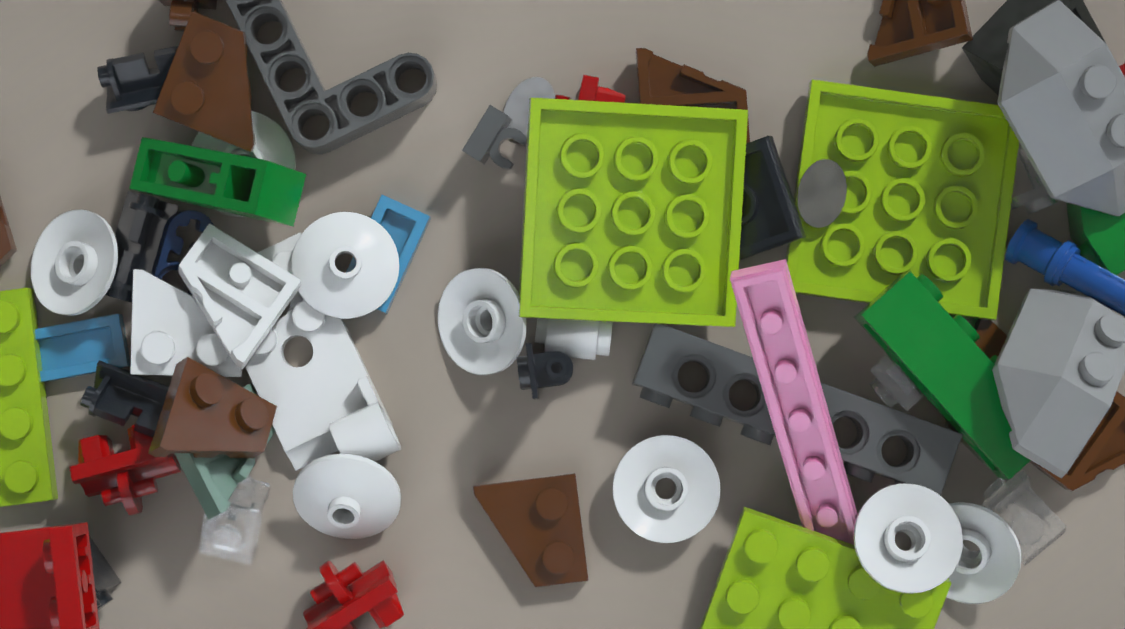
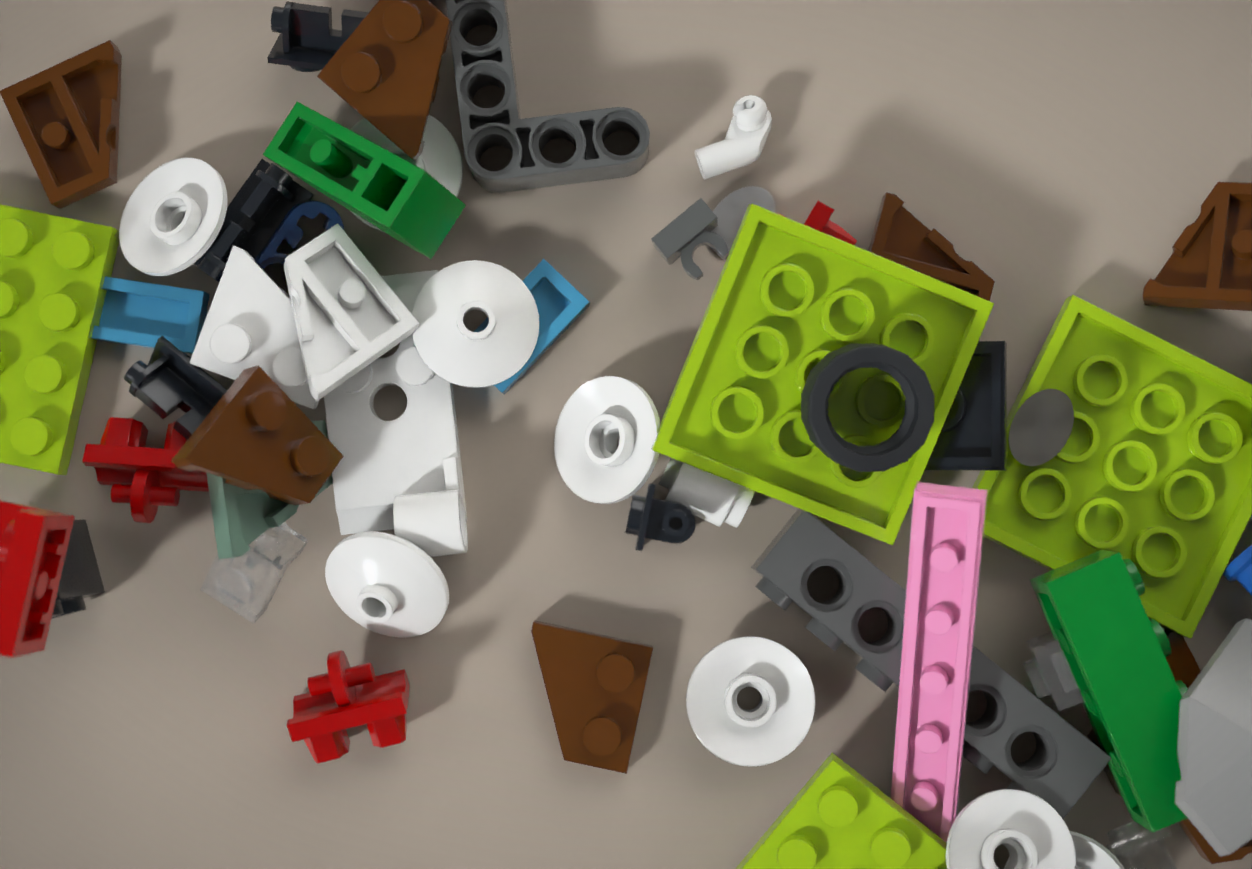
camera: 20 degrees right, 0 degrees up
none -> white arm [694,95,772,180]
none -> black tyre [801,343,934,472]

